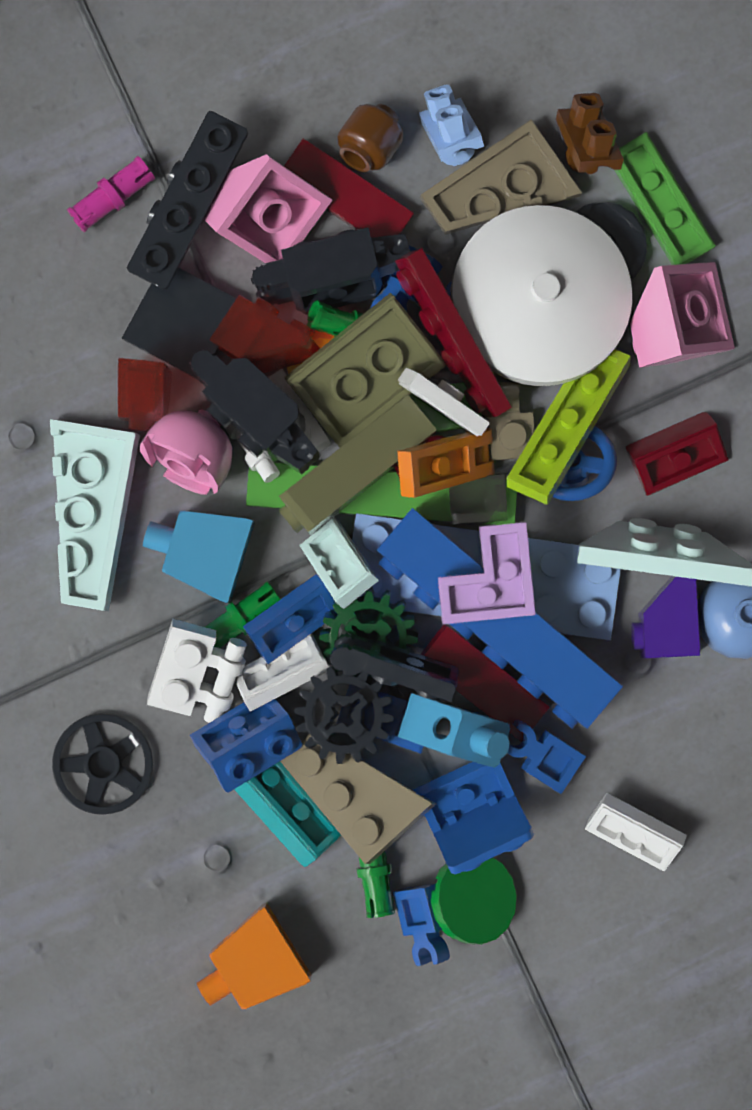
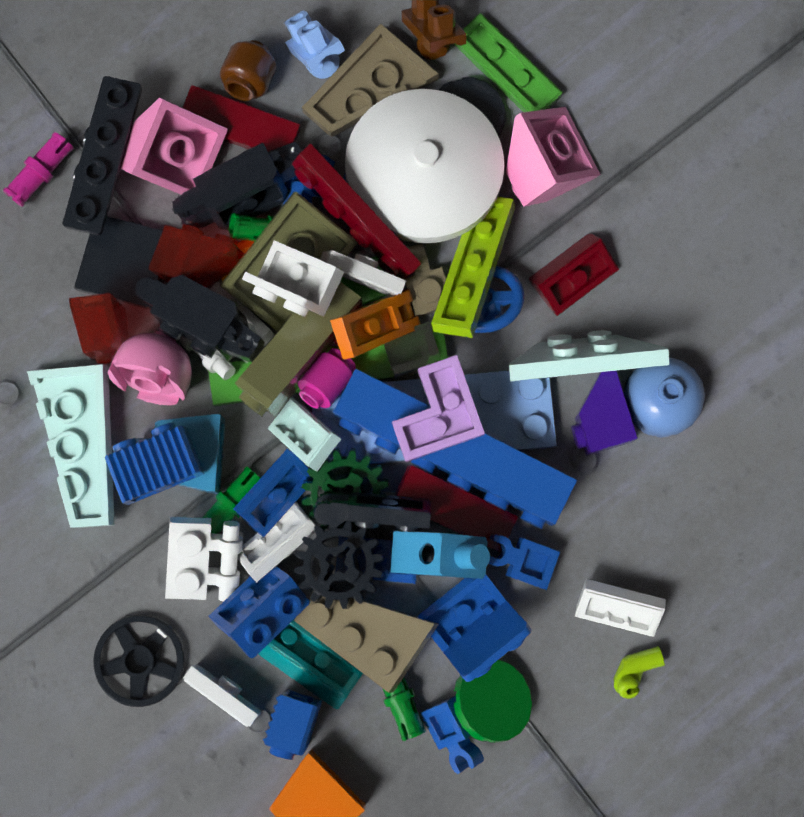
camera: 10 degrees left, 5 degrees down
none -> blue brick [105,423,205,505]
none -> white plate [183,664,262,727]
none -> white bracket [242,240,345,317]
none -> blue brick [263,690,322,760]
none -> dark pink brick [298,348,356,409]
none -> lime arm [613,646,665,699]

